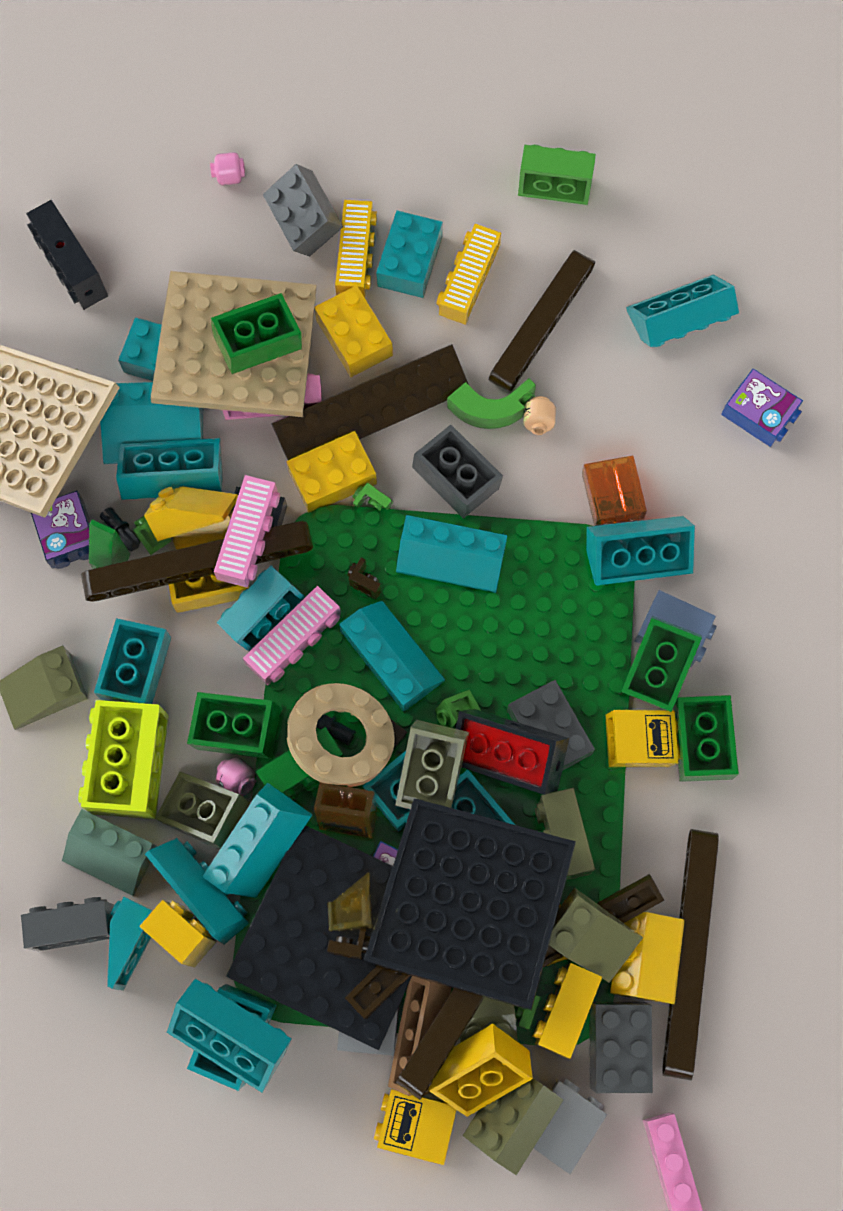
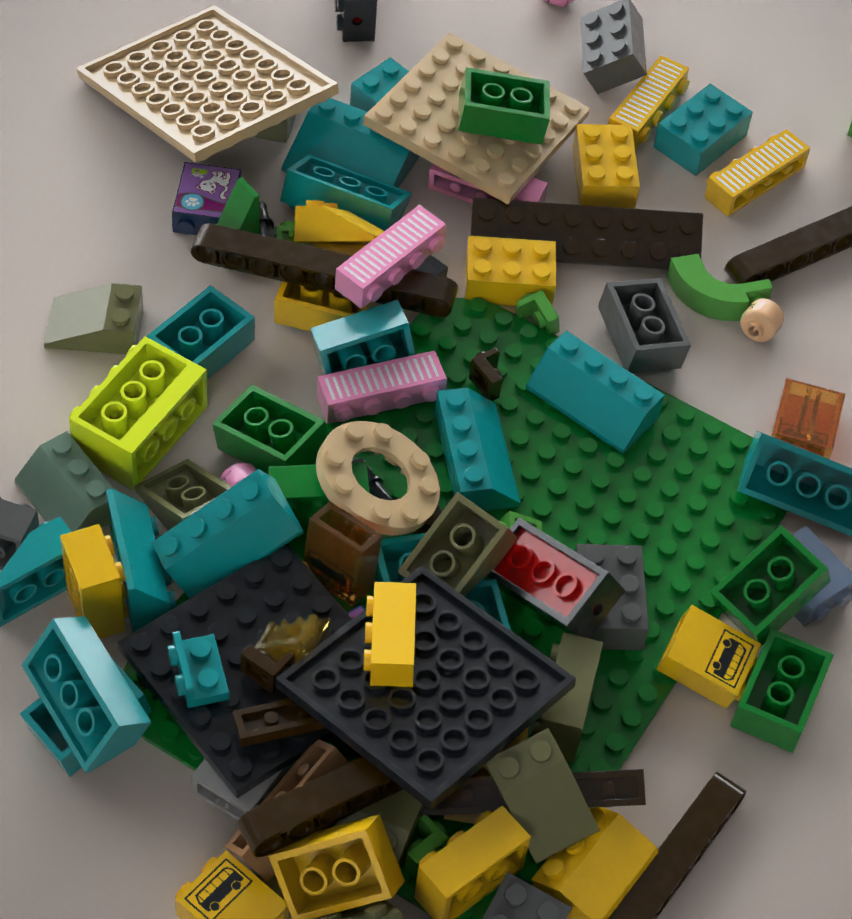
camera: 20 degrees right, 20 degrees down
none -> teal bracket [167,631,229,708]
none -> yellow brick [364,582,416,687]

